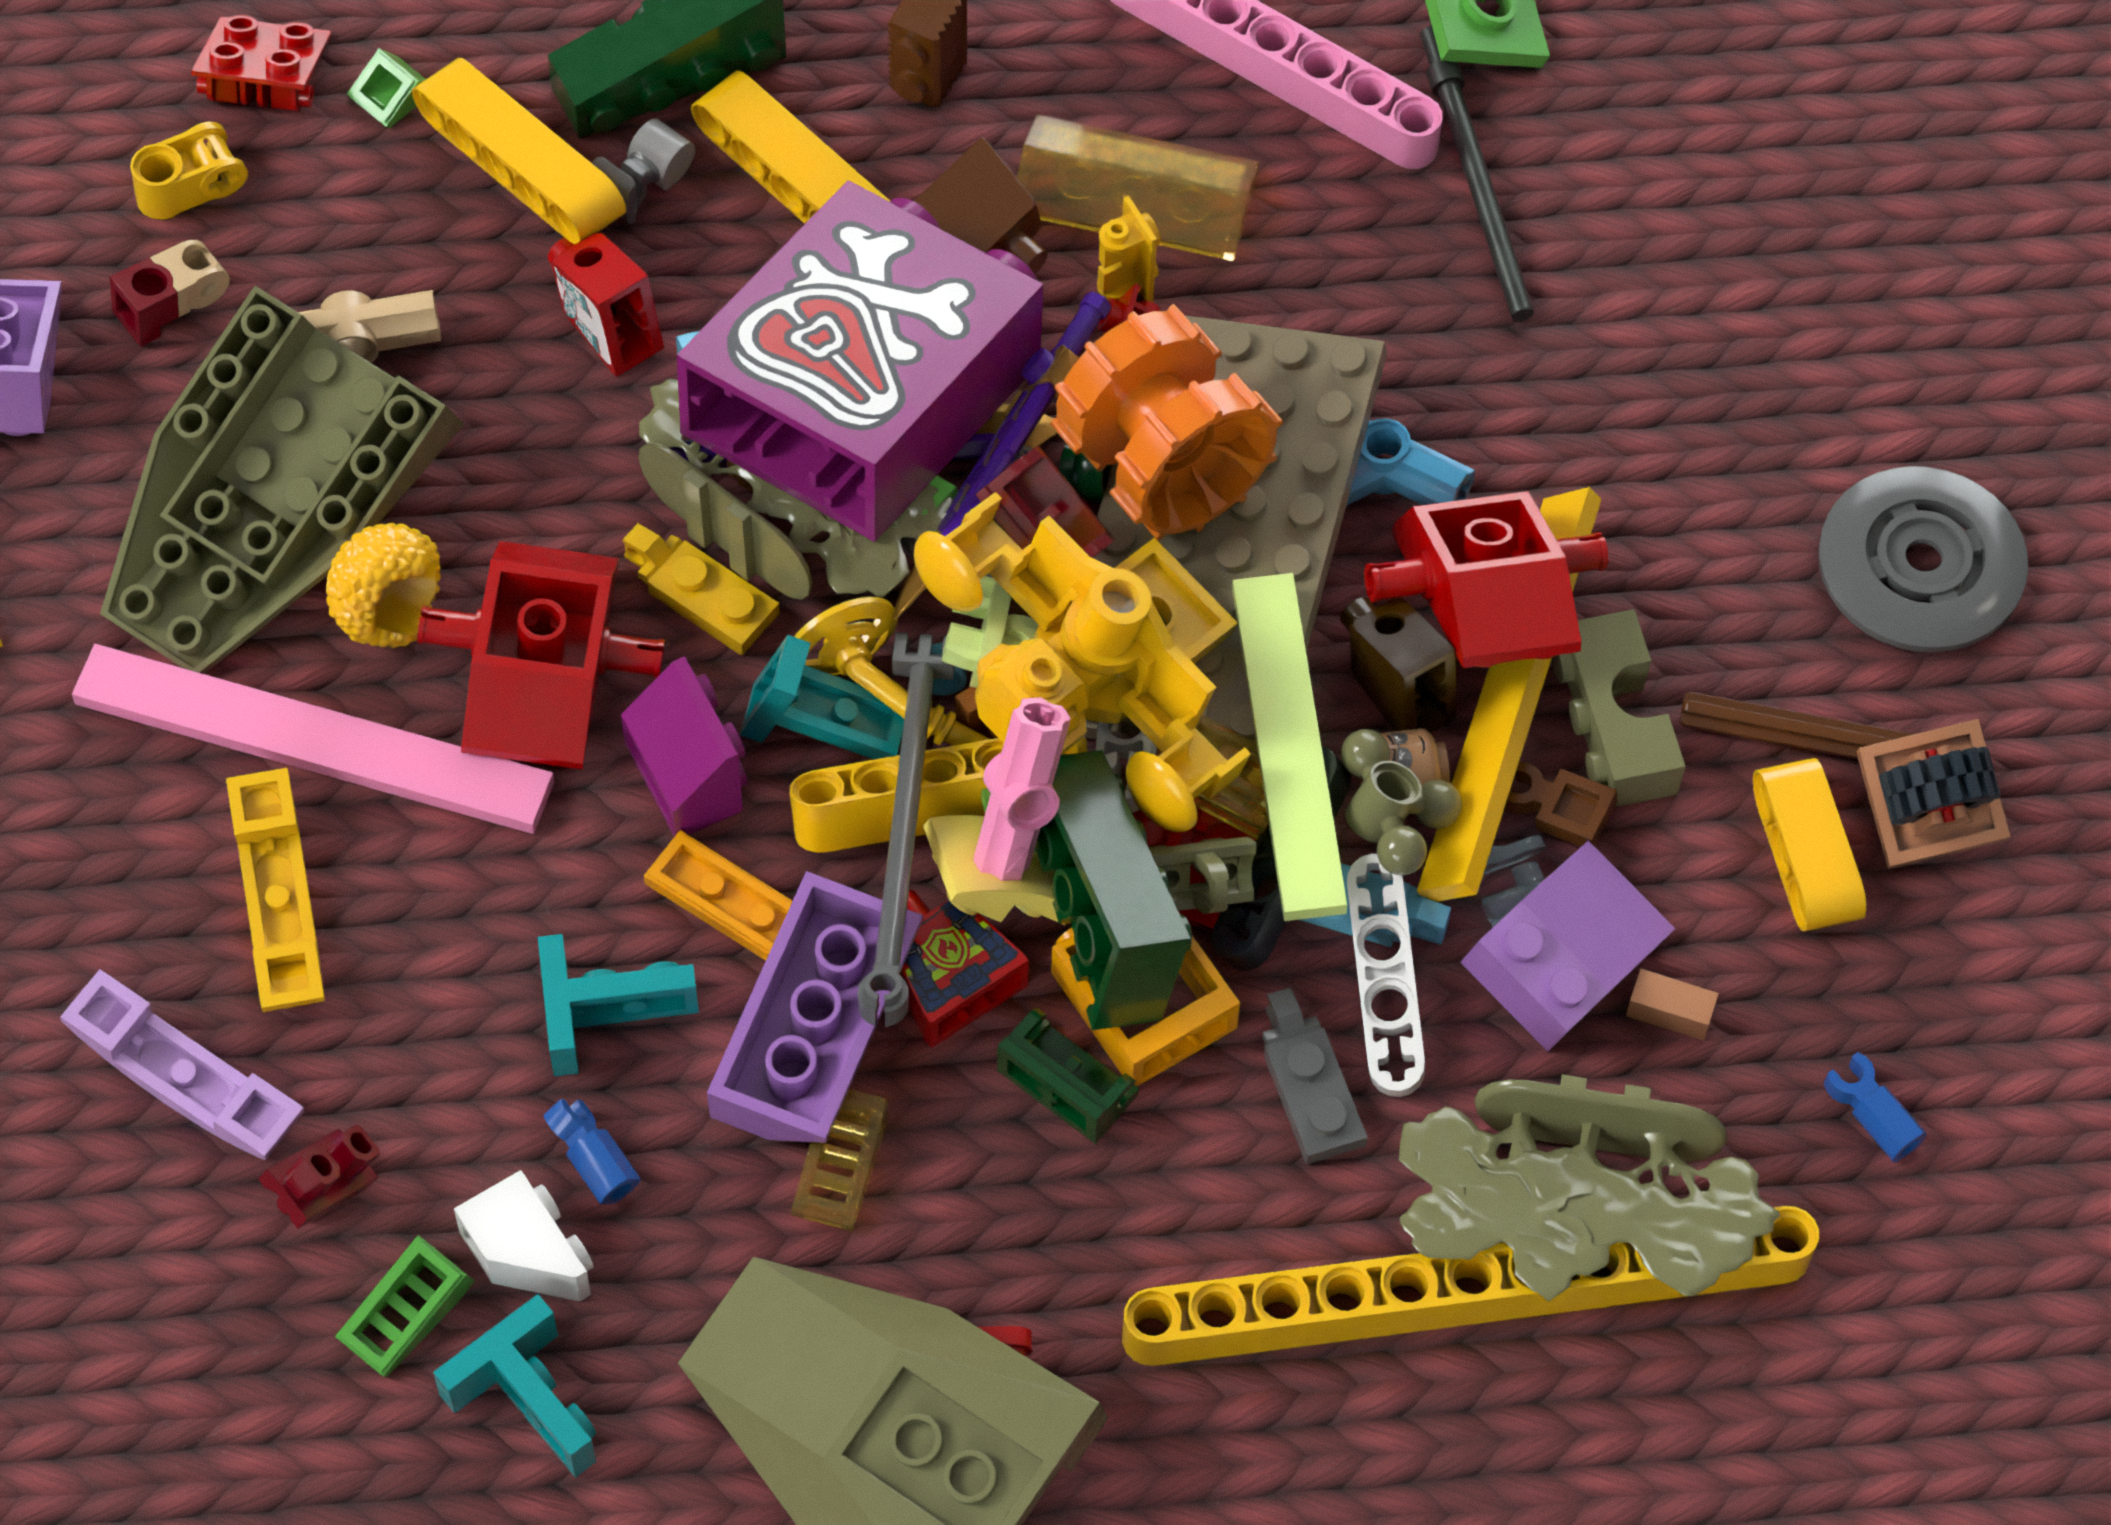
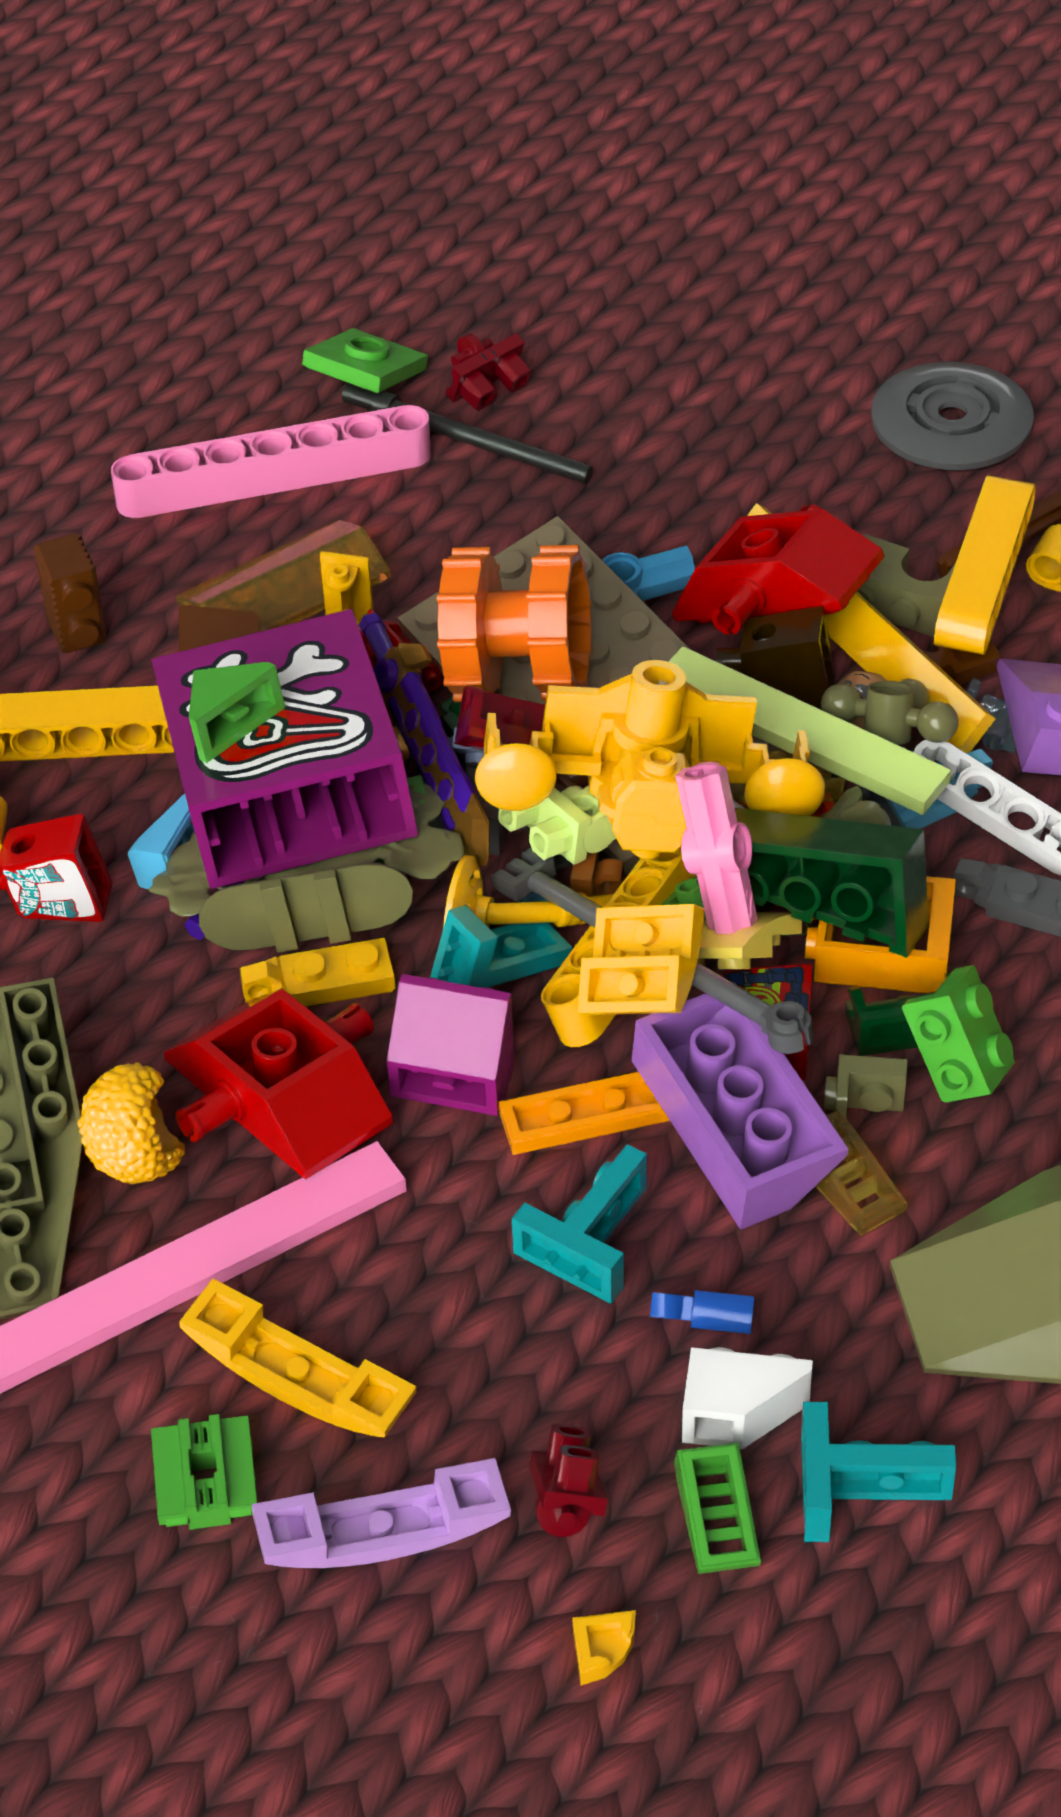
camera: 45 degrees left, 15 degrees down
none -> bright green piece [151,1414,258,1530]
none -> bright green slope [189,662,285,763]
none -> dark red hips [445,333,531,411]
none -> yellow tile [572,1610,636,1686]
none -> yellow slope [577,904,705,1015]
none -> olive bracket [824,1054,907,1132]
none -> bright green bracket [902,965,1015,1102]
none -> yellow beam [934,475,1036,655]

